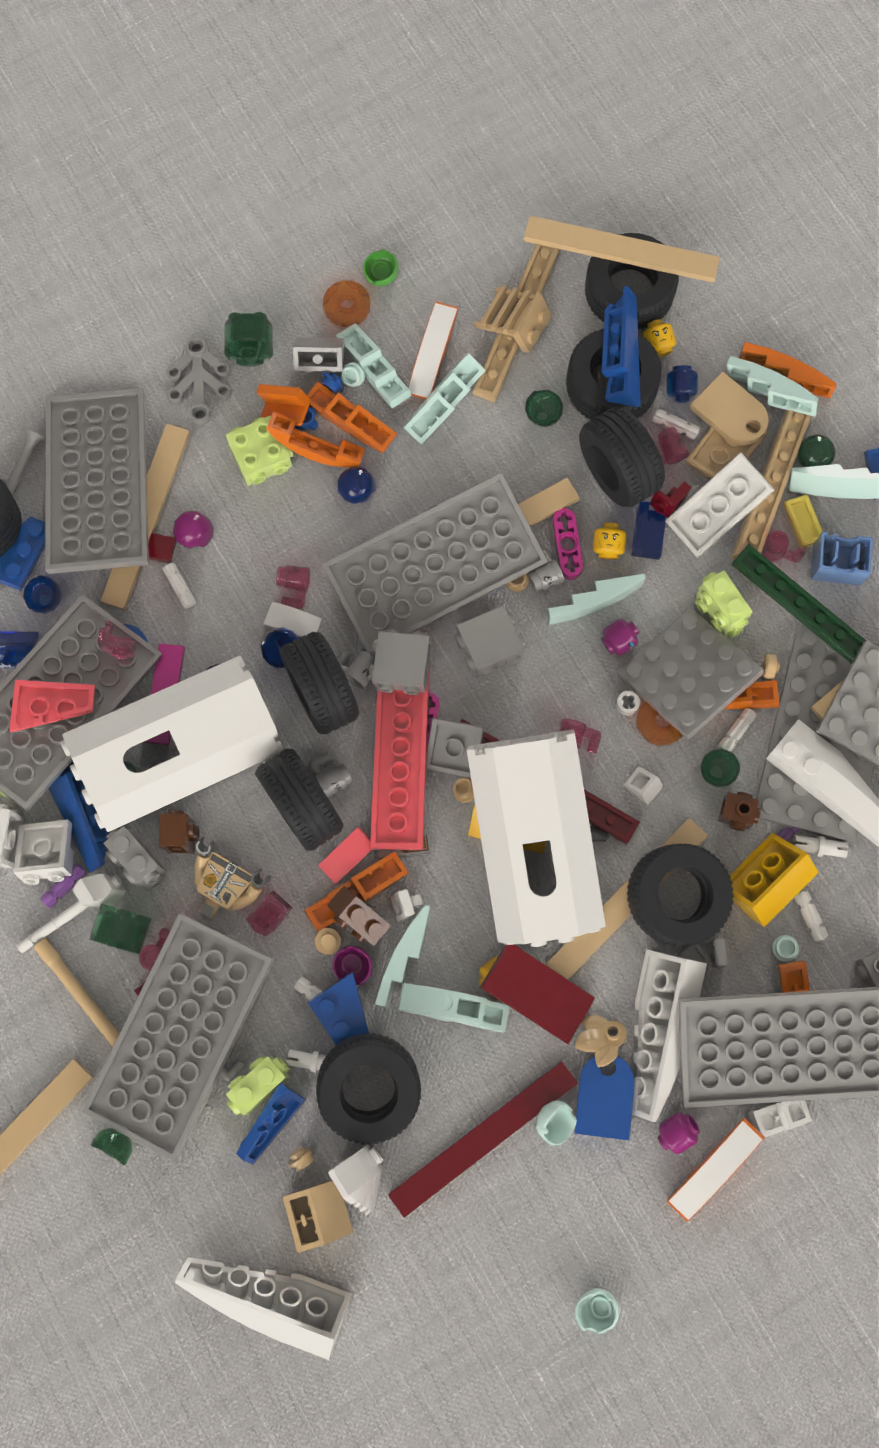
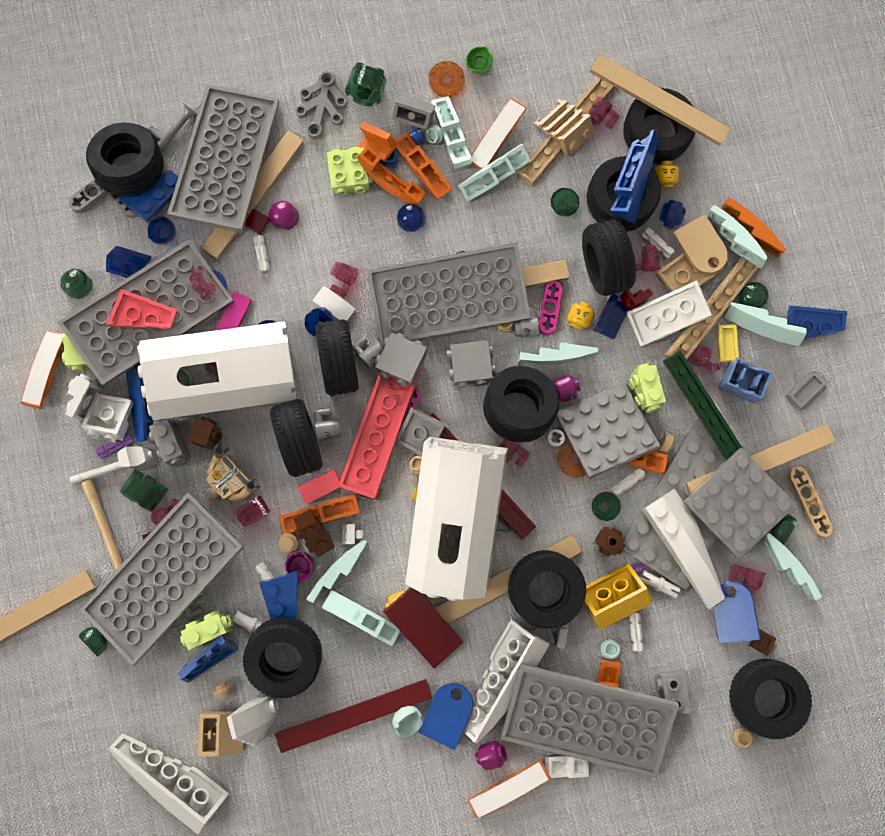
camera: 10 degrees right, 5 degrees up
tan plate [575,1015,627,1067] -> none
white slope [623,766,663,805] -> none
none -> black tyre [483,366,560,443]
none -> clear pink piece [588,97,619,129]

